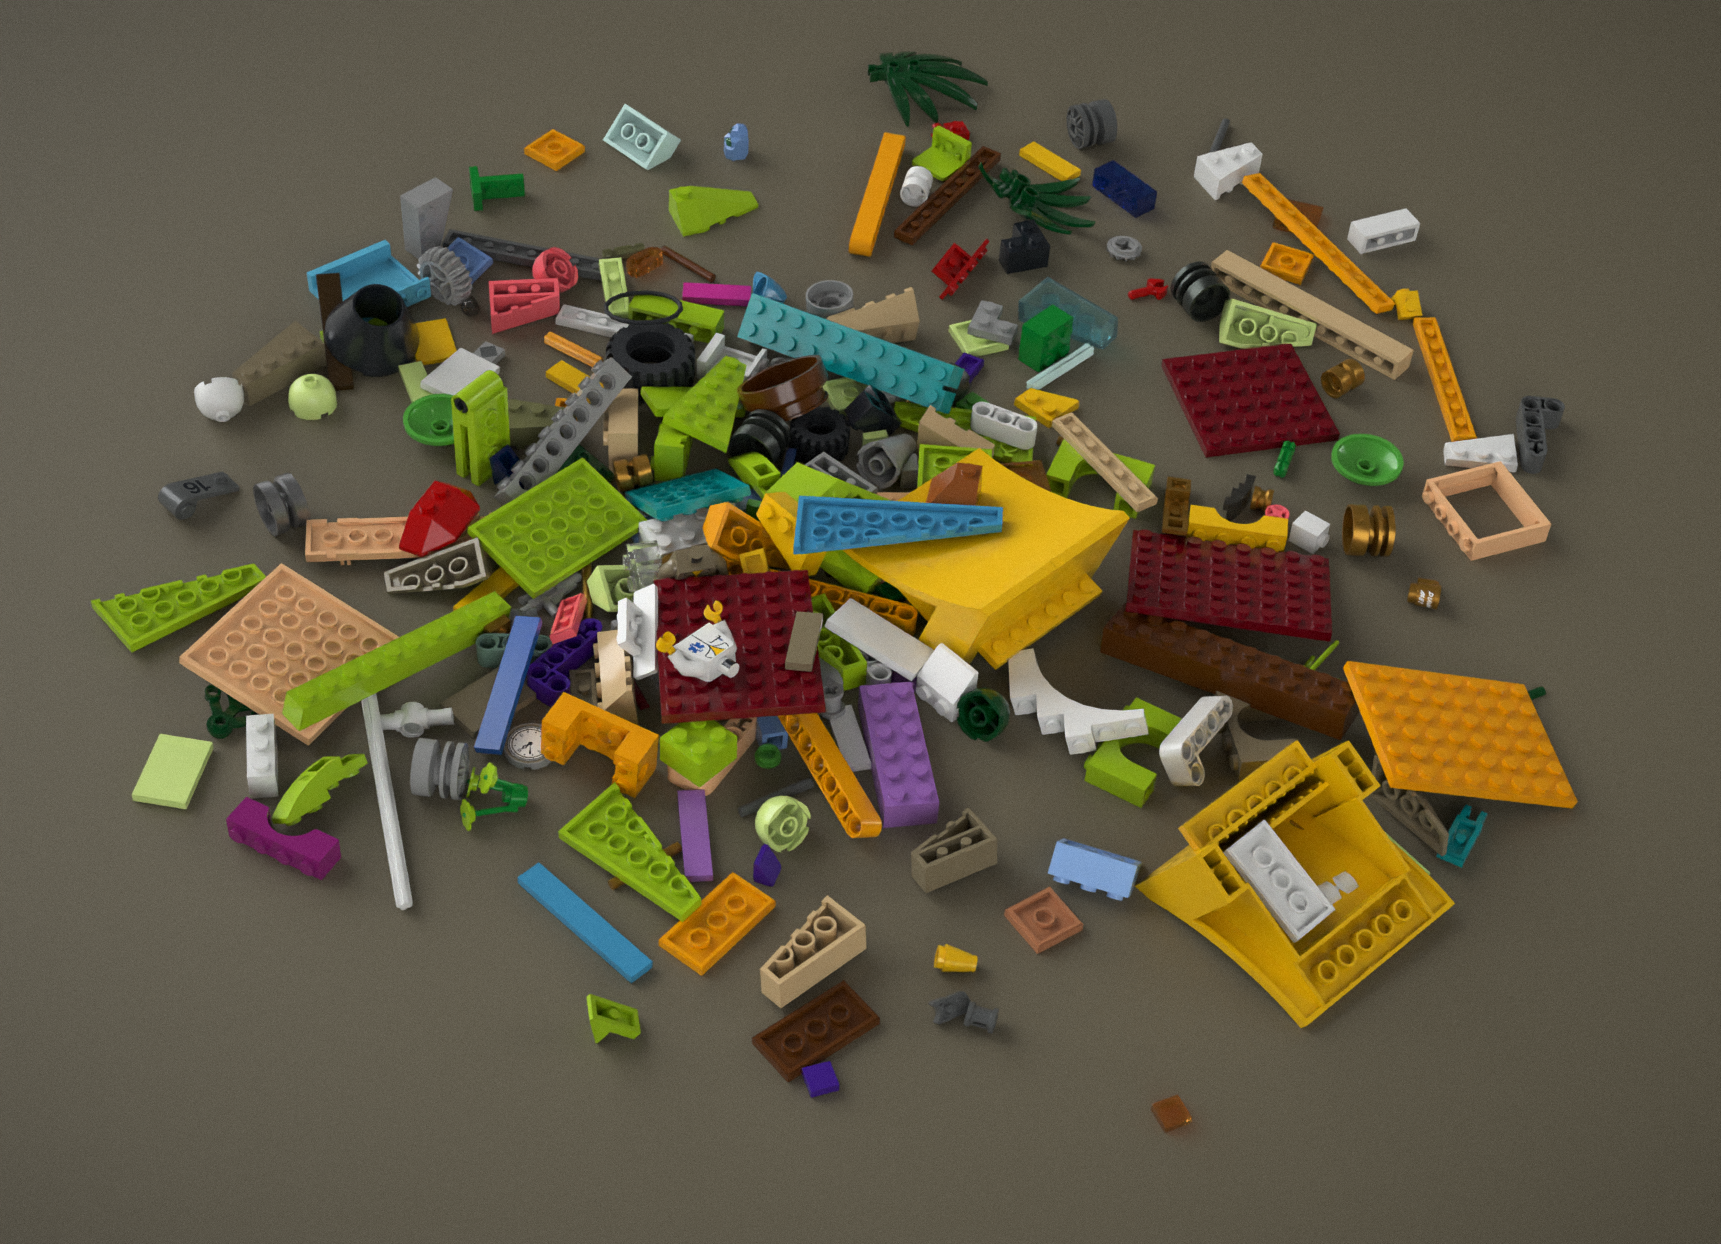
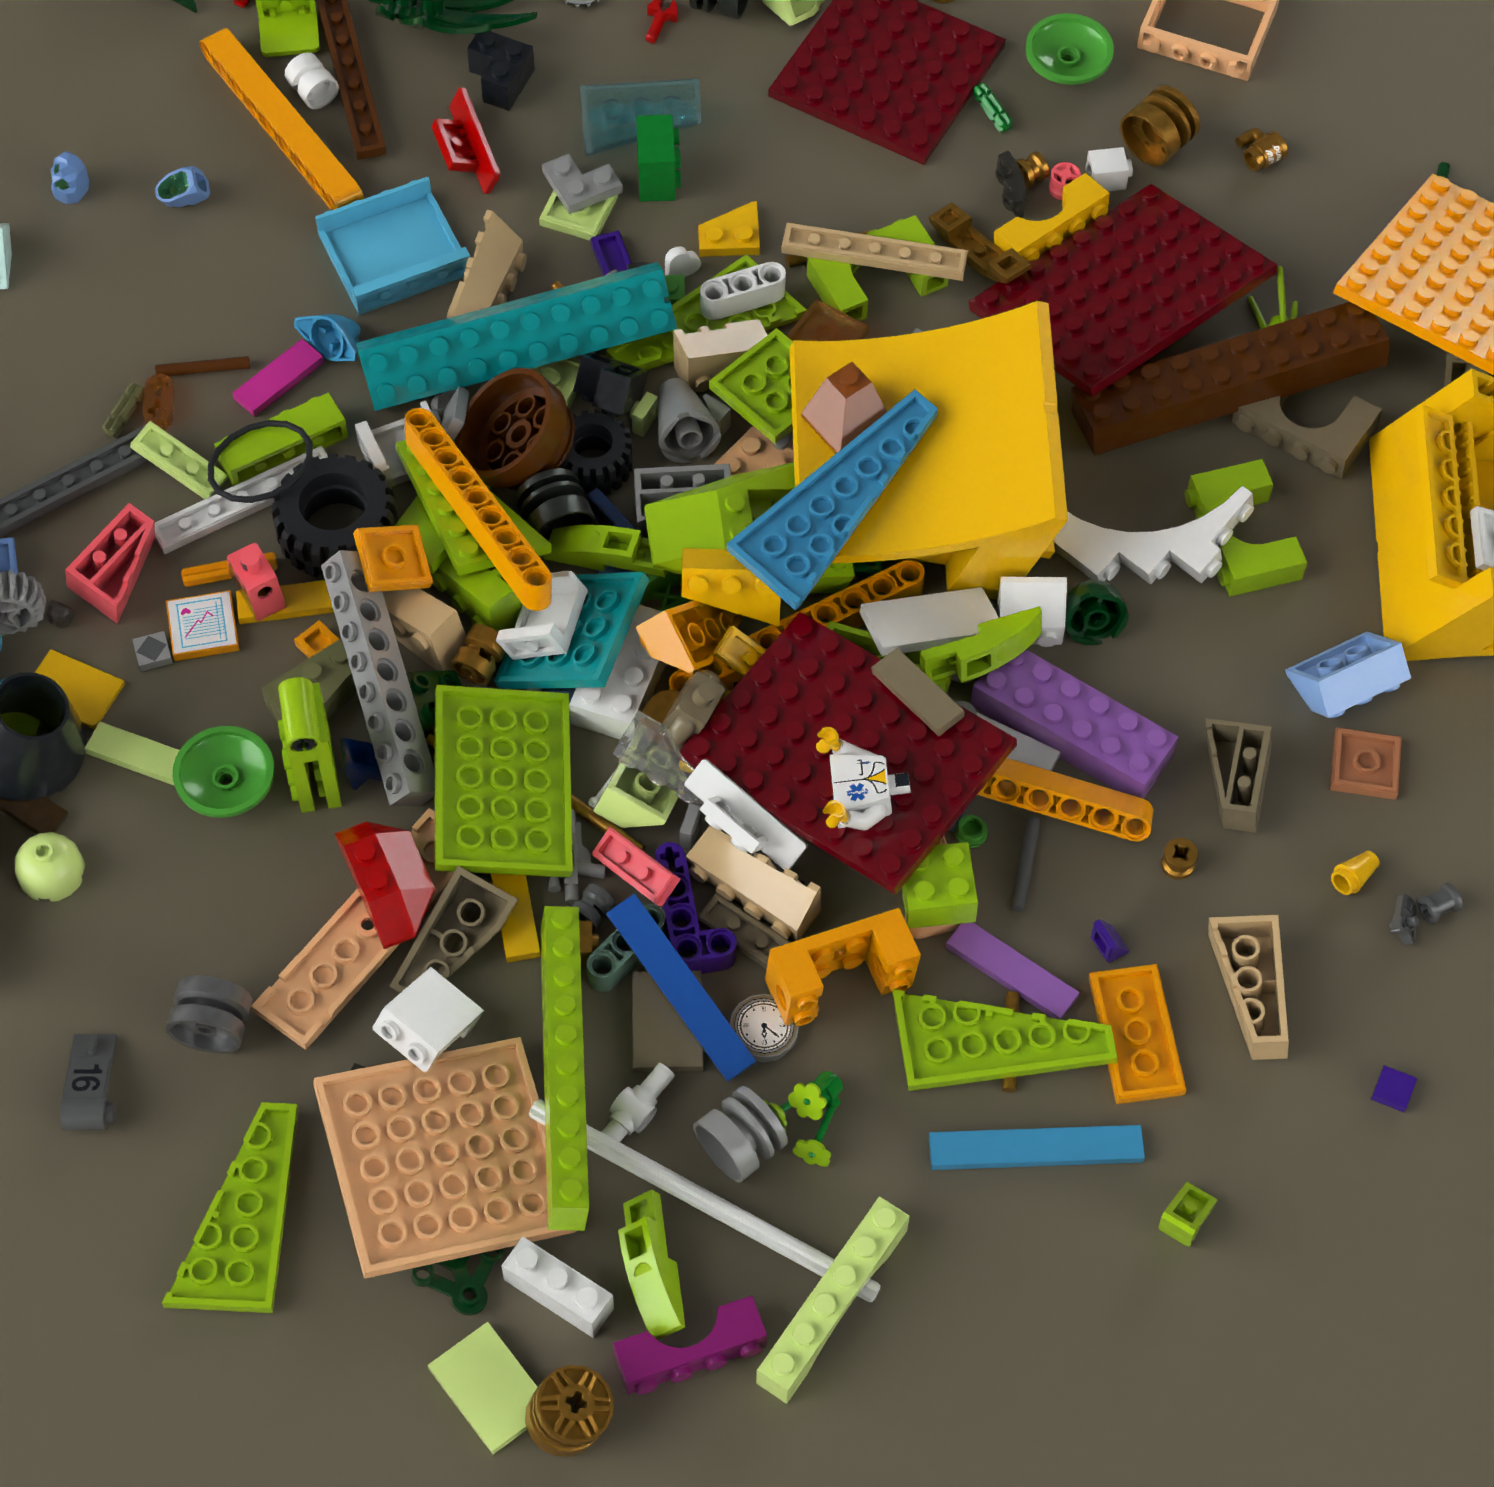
camera: 45 degrees left, 15 degrees up
white tile [420,348,500,395] -> none
coral cylinder [532,247,578,294] -> none
lime wedge [669,186,758,236] -> none
reddish brown tile [752,980,880,1083] -> none
yellowish green cylinder [755,795,811,852] -> none
light grey wheel [805,280,854,319] -> none
light aqua axle [1026,343,1094,390] -> none
white beam [1159,696,1233,786] -> none
none -> medium blue rock [155,166,211,208]
none -> white tile [166,590,240,661]
none -> coral torso [227,543,286,622]
none -> medium azure panel [315,177,470,315]
none -> light orange tile [353,524,433,592]
none -> white panel [373,967,484,1072]
none -> light orange beam [405,408,552,611]
none -> light grey tile [441,386,469,441]
none -> white panel [496,571,588,660]
none -> pearl gold wheel [525,1365,614,1457]
none -> white tile [665,246,701,277]
none -> yellowish green arch [756,1196,910,1404]
none -> lime slope [920,606,1042,683]
none -> pearl gold wheel [1161,838,1198,880]

